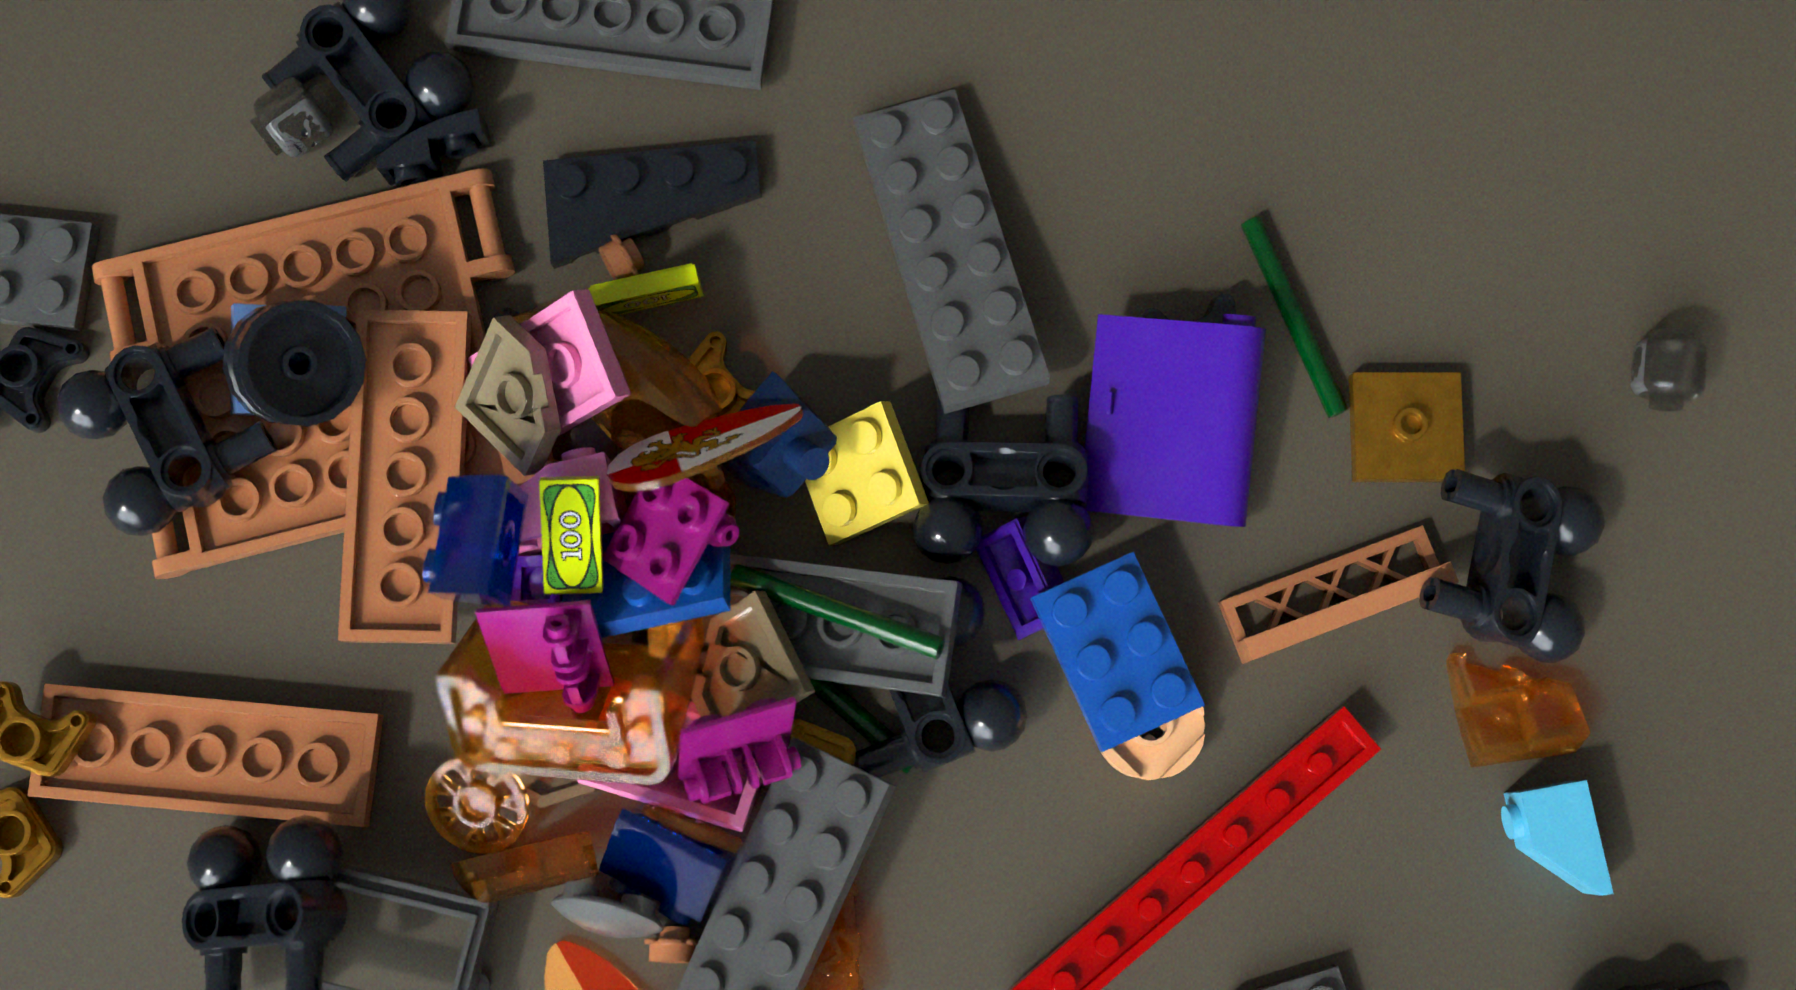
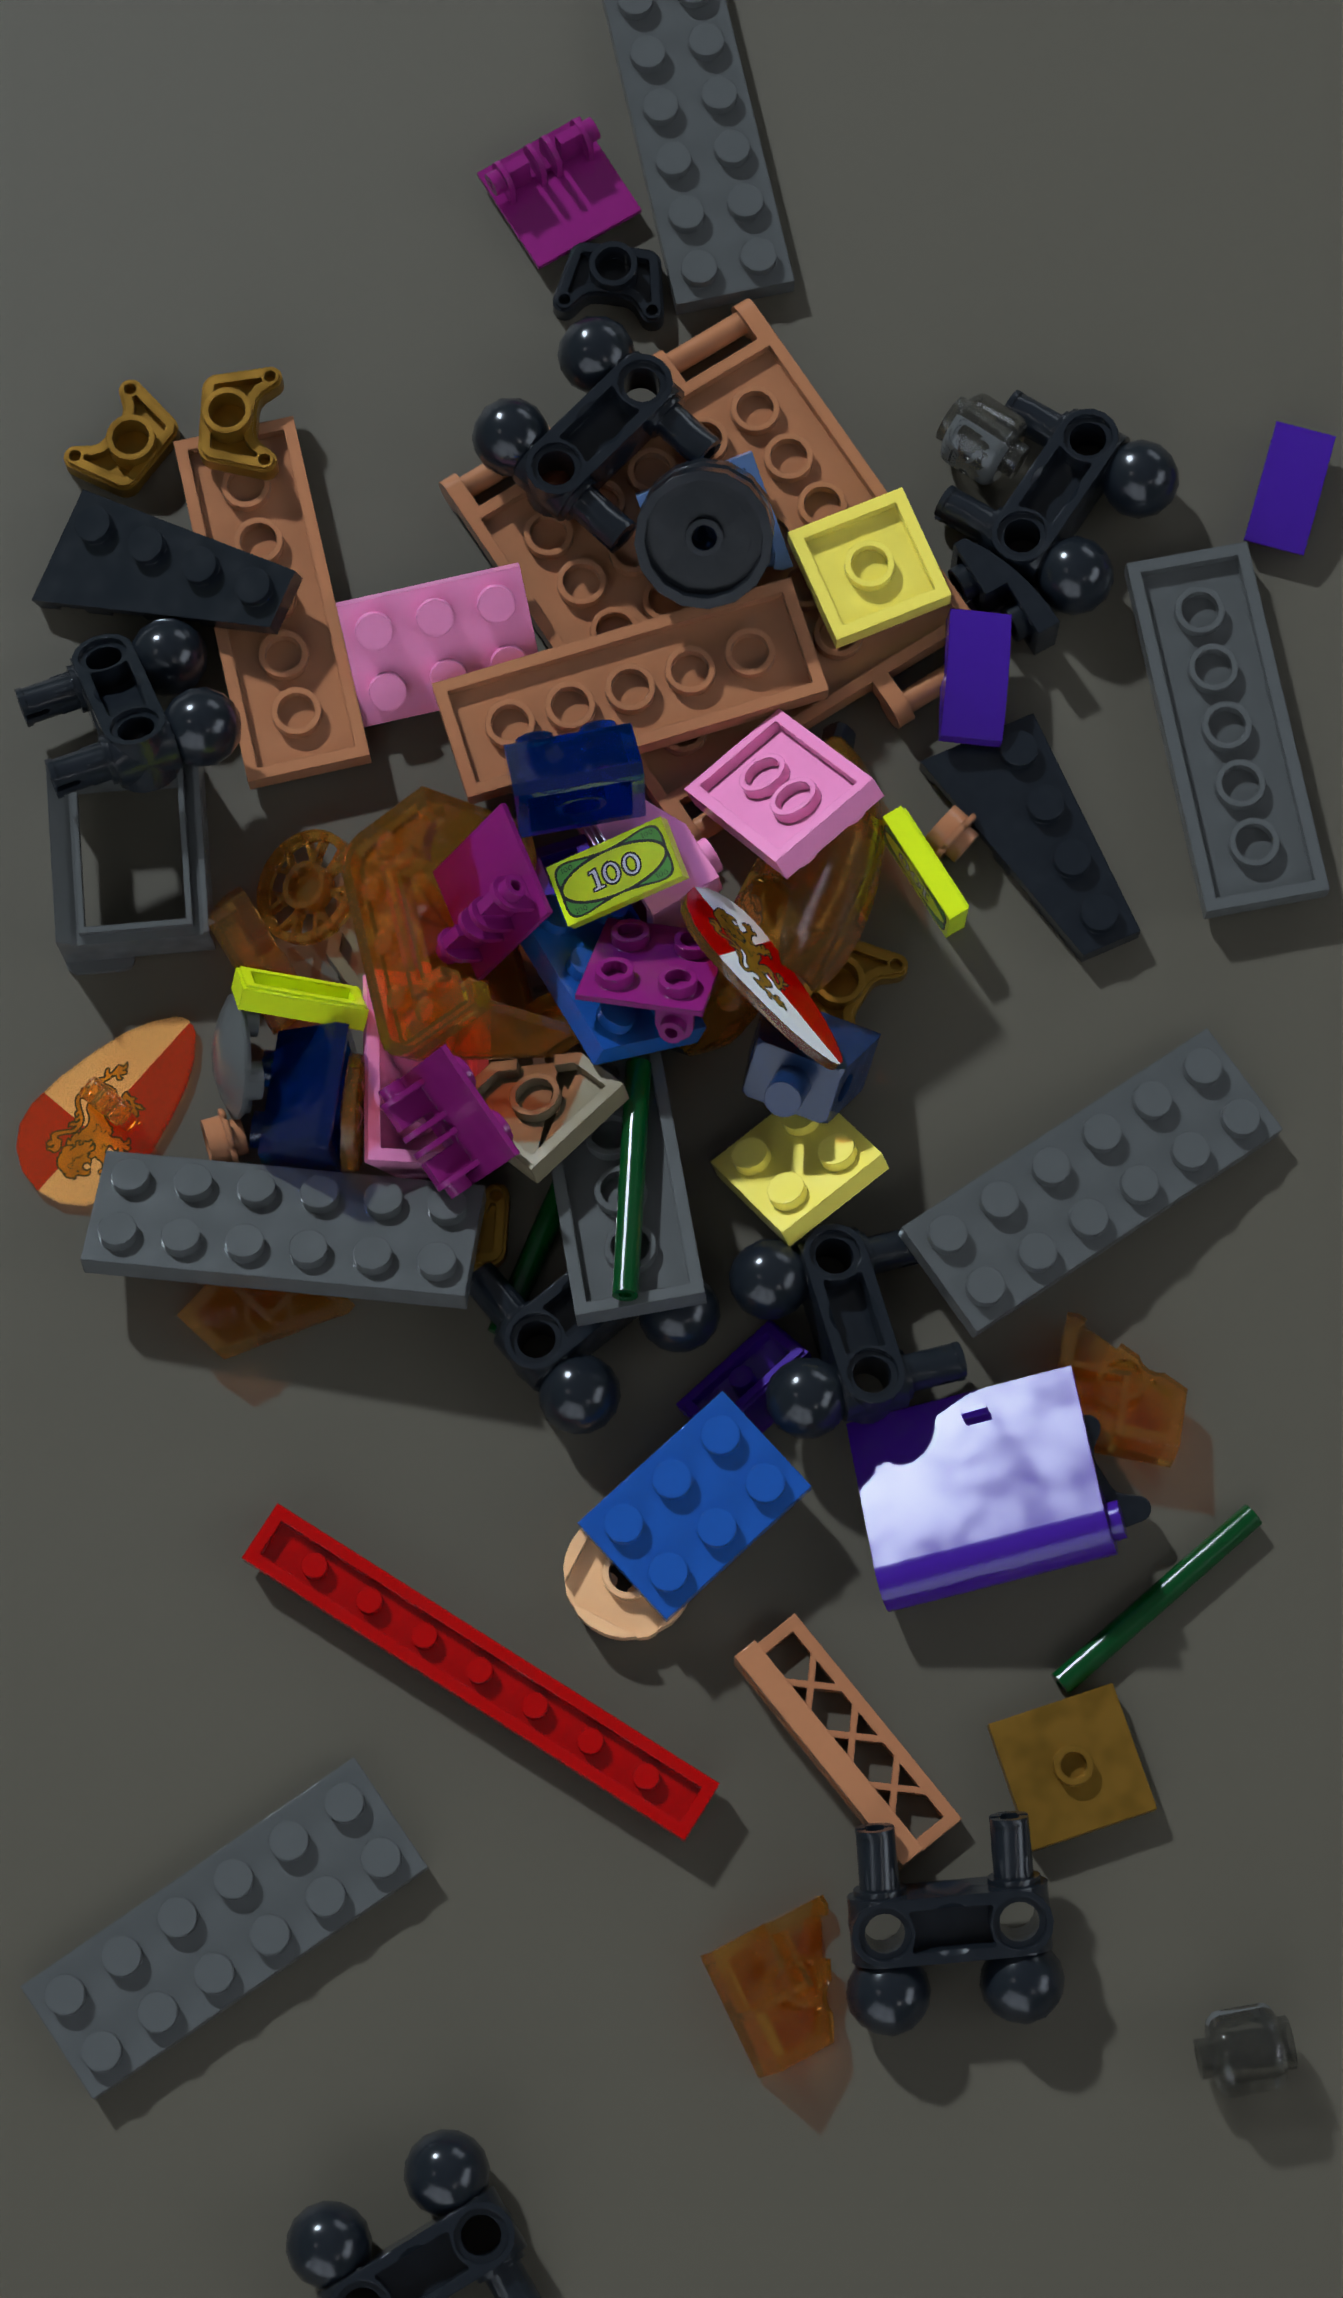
camera: 75 degrees right, 5 degrees down
dark tan plate [455,315,561,476] -> none
medium azure slope [1501,780,1614,896] -> none
none -> black wing [32,490,303,635]
none -> neon yellow tile [231,966,369,1031]
none -> bright pink plate [336,562,538,727]
none -> light yellow plate [787,487,952,649]
none -> dark purple slope [938,608,1012,747]
none -> clear orange slope [1056,1312,1188,1468]

